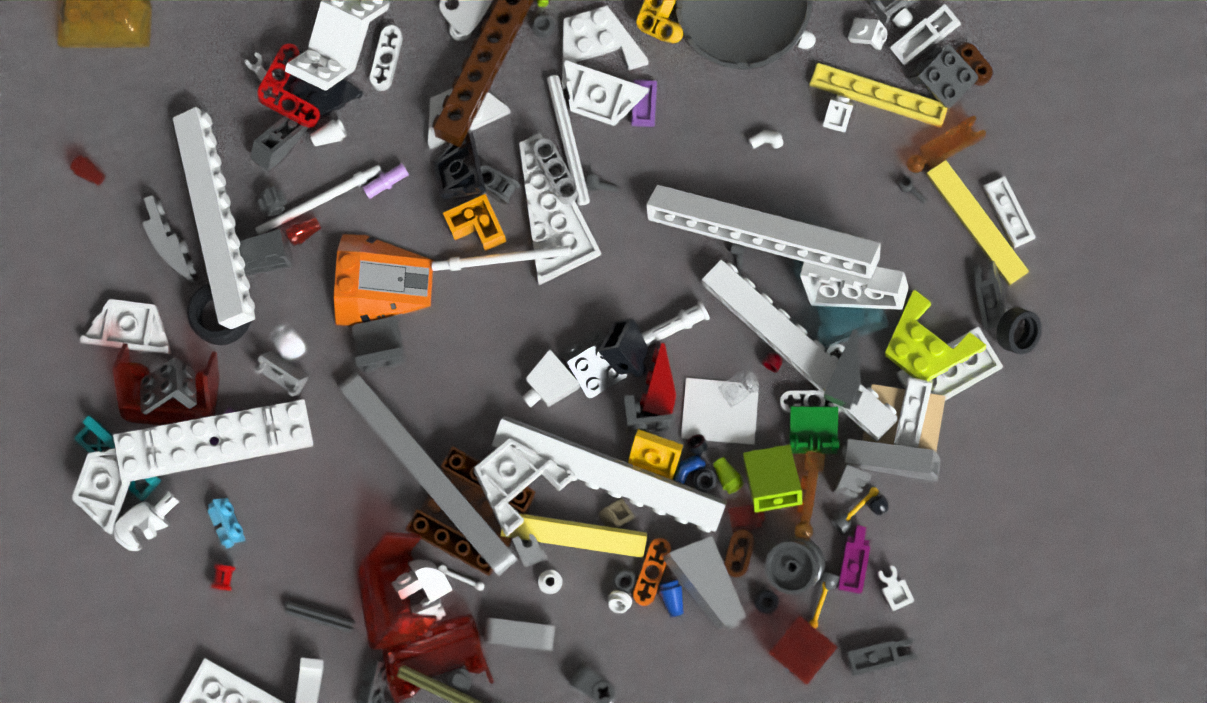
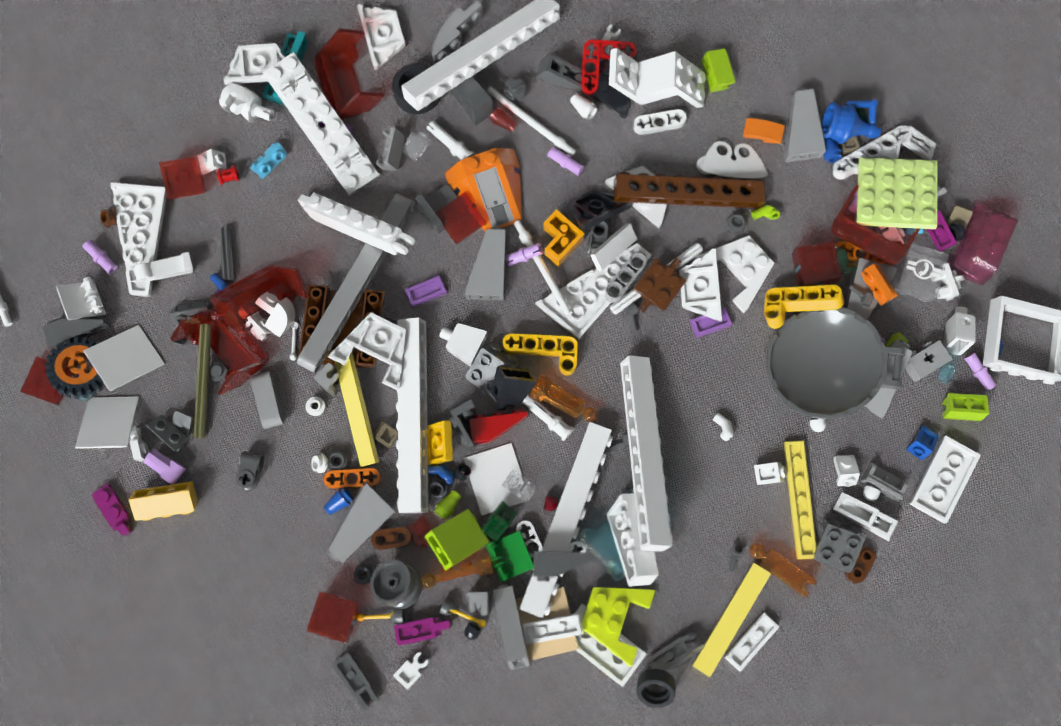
camera: 60 degrees right, 0 degrees up
dark grey bracket [140,357,197,414] -> none
none -> clear red plate [159,156,206,200]
none -> white bracket [195,149,227,175]
none -> blue arm [210,273,228,301]
none -> white hinge [298,192,415,255]
none -> medium lavender tile [405,275,447,308]
none -> white pin [427,120,476,160]
none -> clear red plate [436,193,487,245]
none -> light grey slope [465,227,506,300]
none -> dark green hips [480,501,518,542]
none -> yellow beam [503,334,578,376]
none -> lavender pin [505,242,544,266]
none -> clear orange plate [530,375,598,422]
none -> white tile [590,223,637,271]
none -> reddish brown plate [633,257,687,313]

